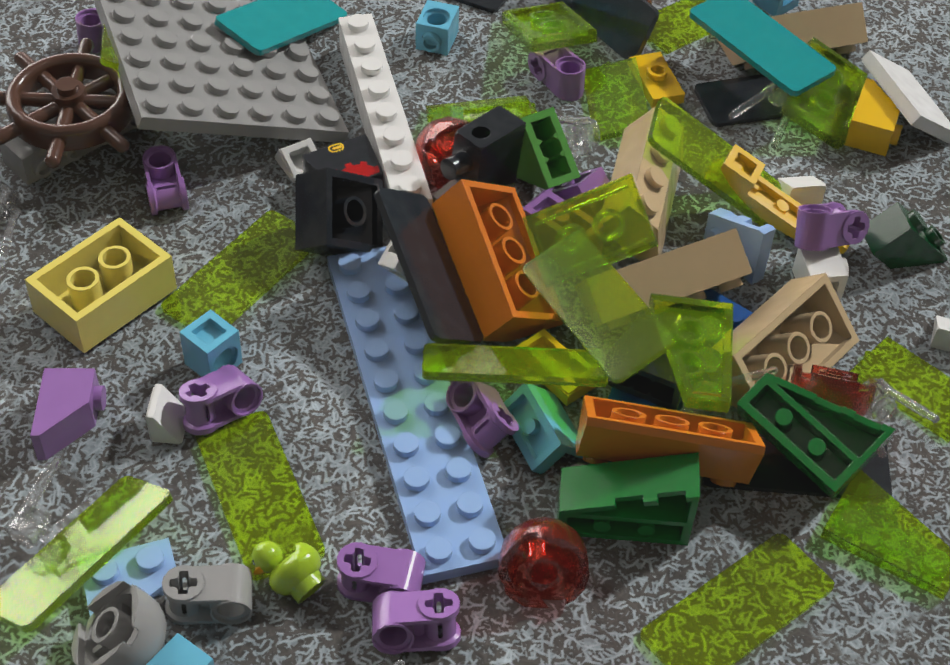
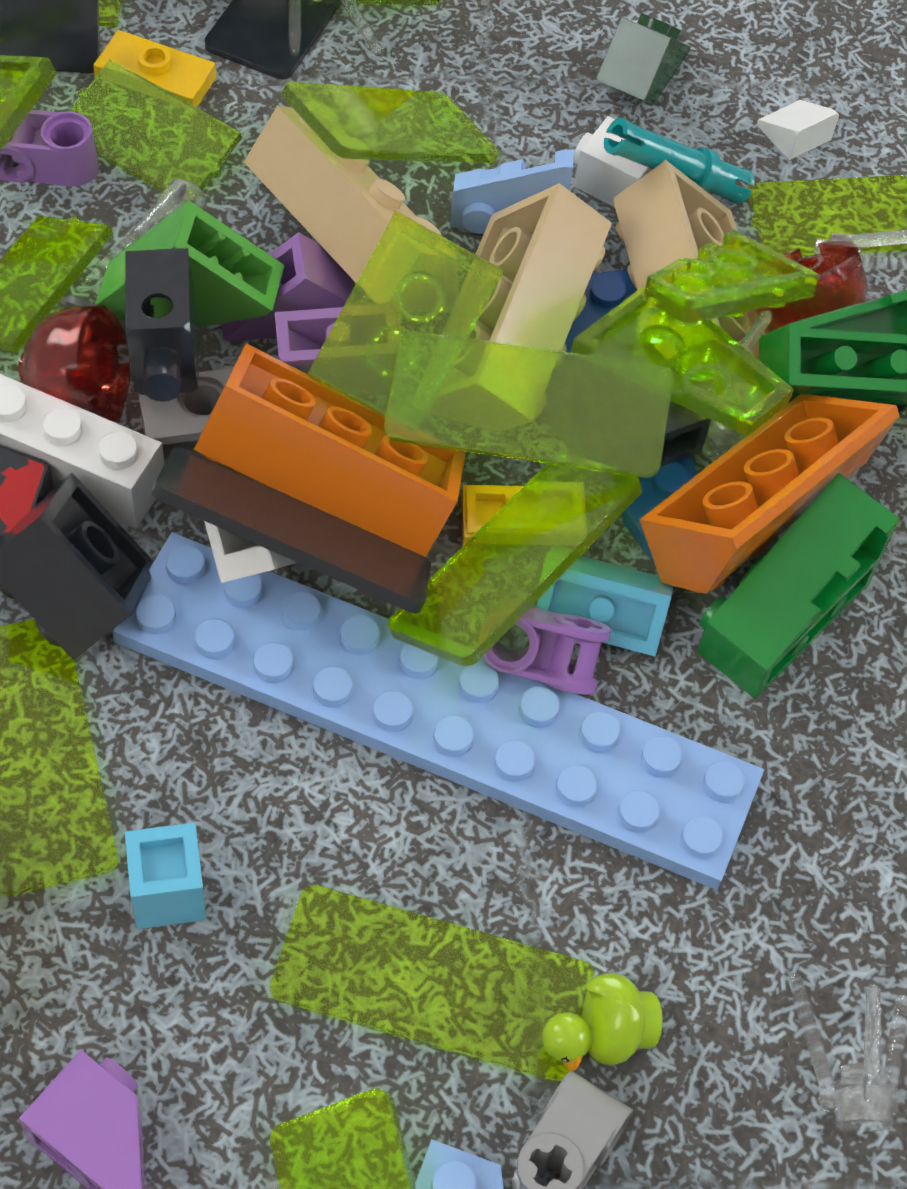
camera: 55 degrees left, 10 degrees up
white slope [145,384,186,444] -> none
medium lavender piece [179,364,263,435] -> none
medium lavender piece [337,542,426,603] -> none
medium lavender piece [372,588,461,655] -> none
clear red cylinder [498,516,590,608] -> none
yellow slope [720,144,849,254] -> none
white slope [777,176,826,205] -> none
medium lavender piece [794,202,869,251] -> none
none -> teal pin [604,118,755,204]
none -> clear neon green wing [643,229,819,327]

